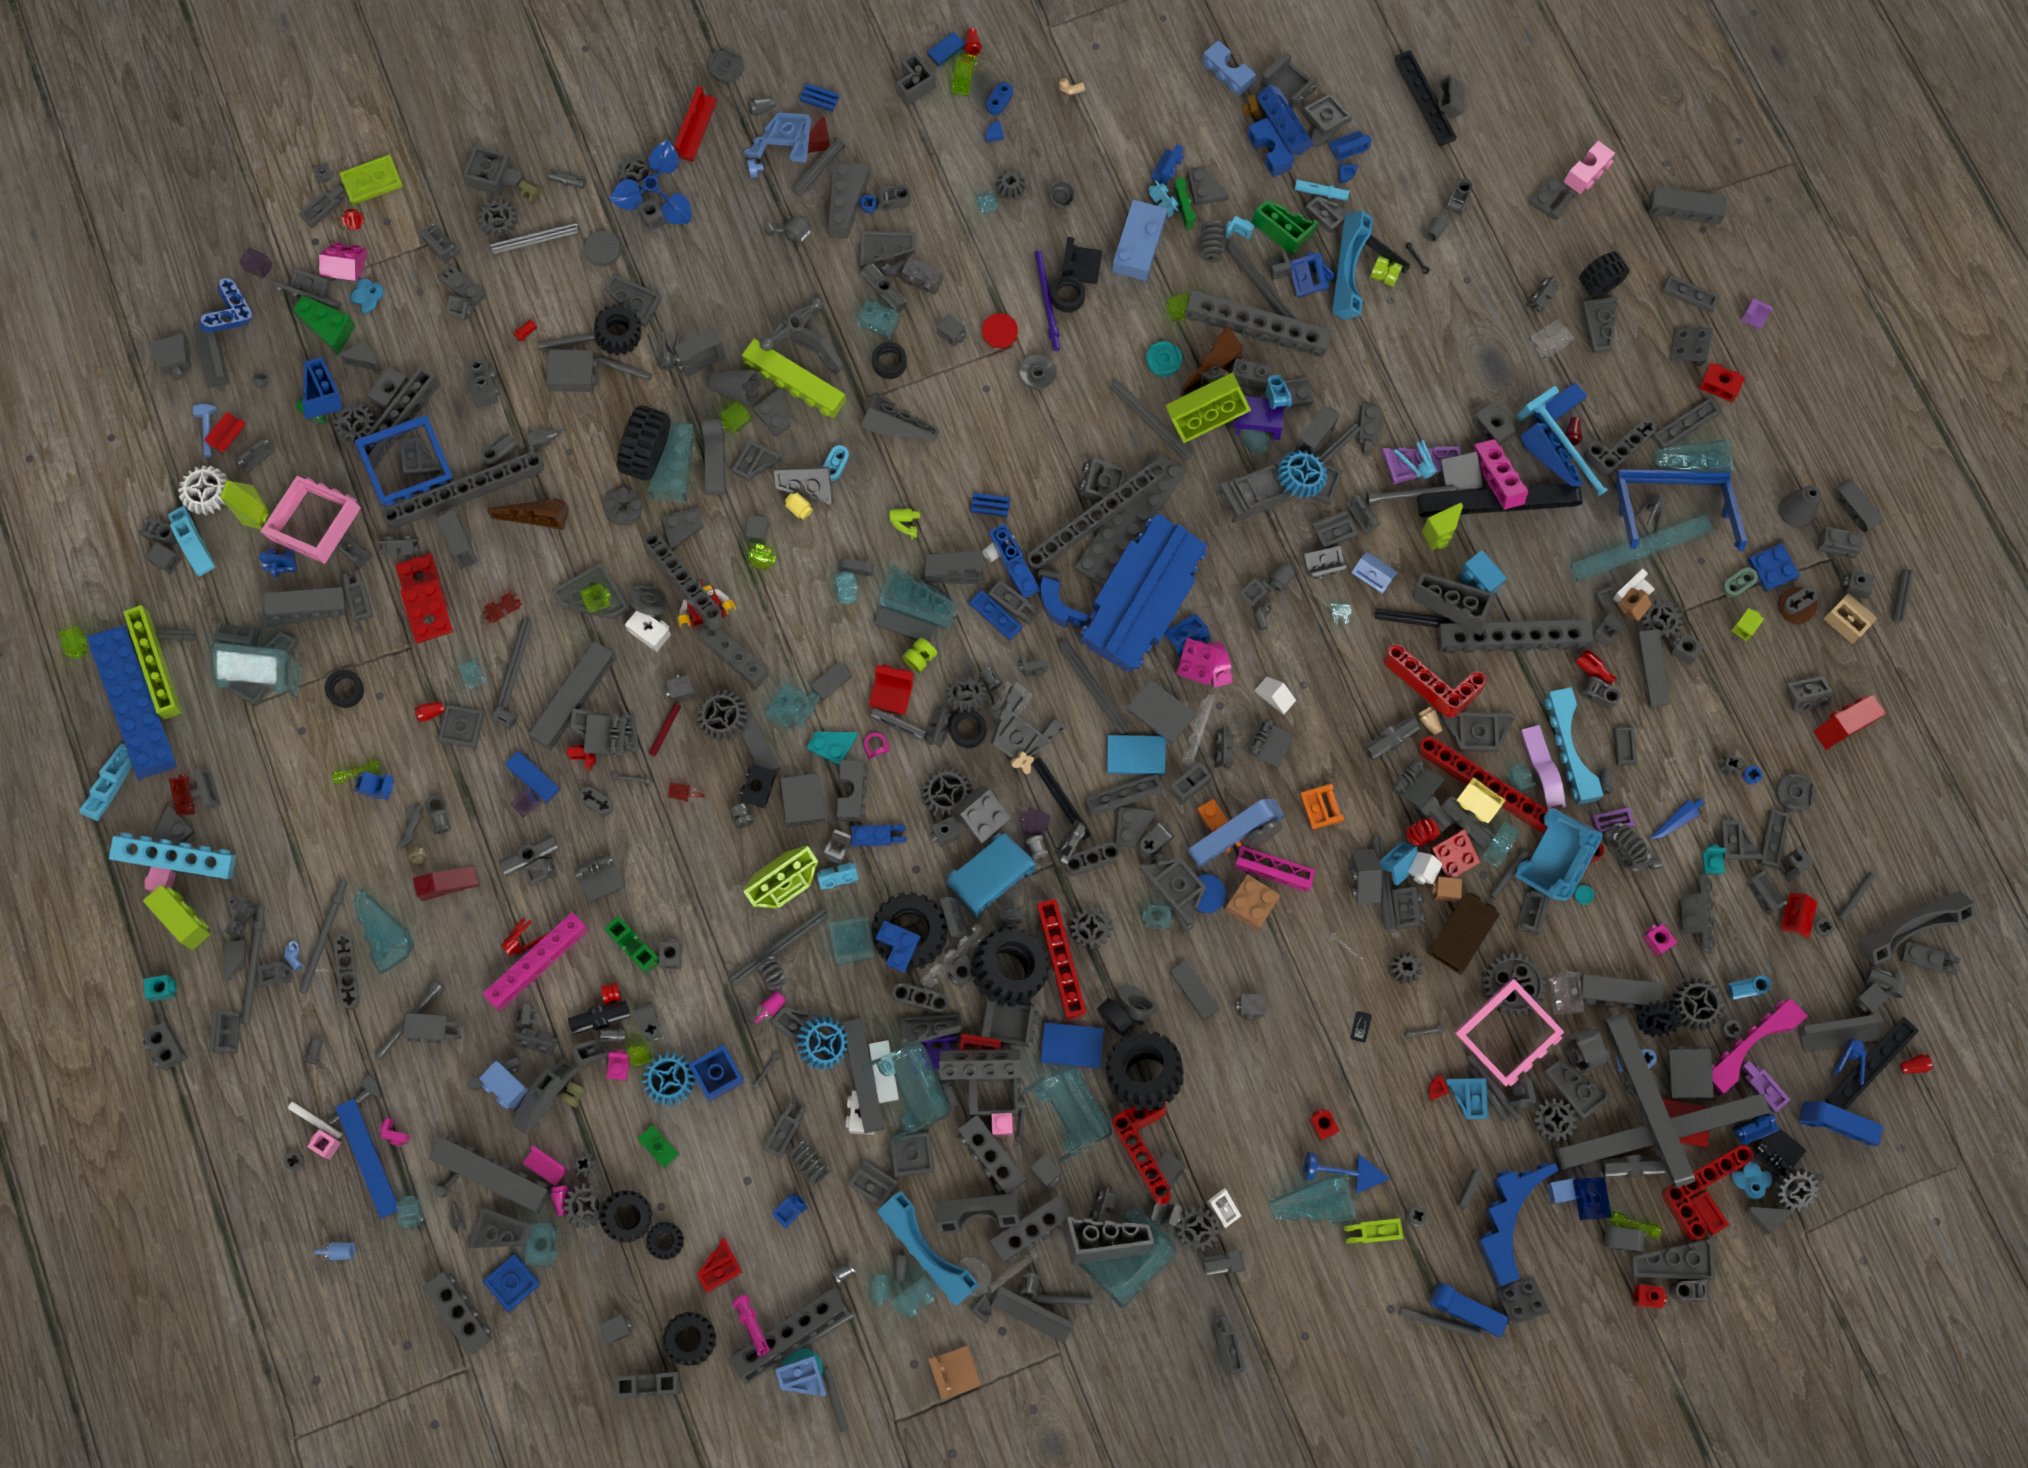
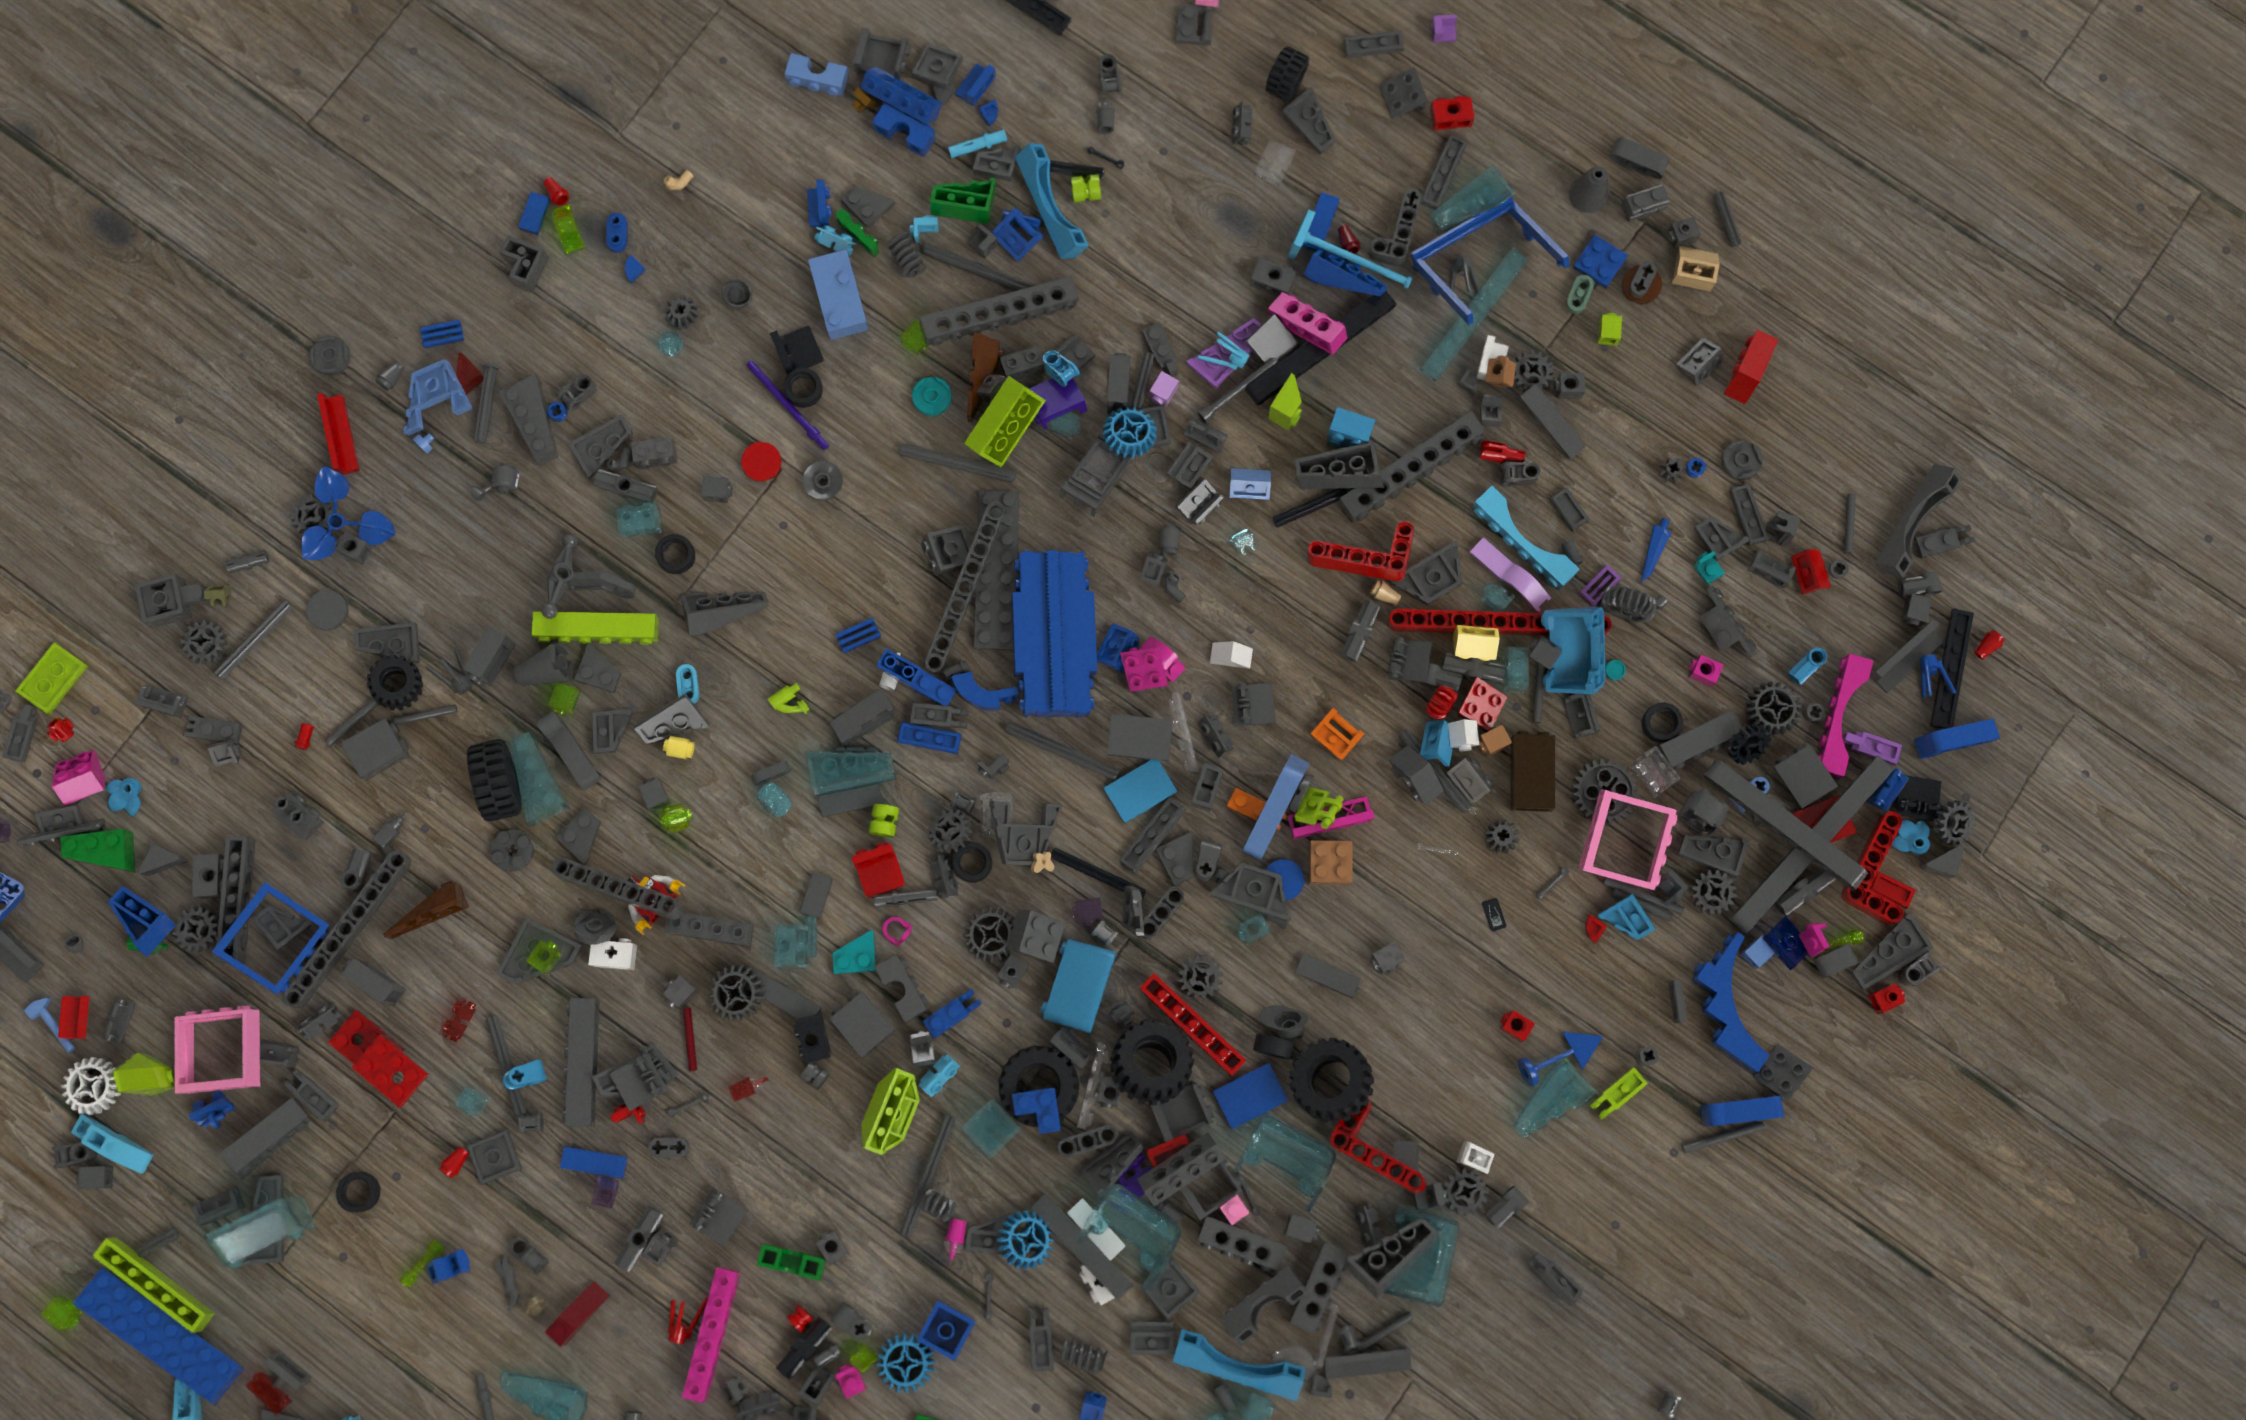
camera: 30 degrees left, 5 degrees up
none -> dark azure piece [502,1059,547,1090]
none -> lavender brick [1149,371,1179,407]
none -> lime plate [1295,788,1344,829]
none -> dark grey brick [1528,635,1562,669]
none -> black tyre [1641,702,1683,743]
none -> dark pink bracket [1799,922,1830,957]

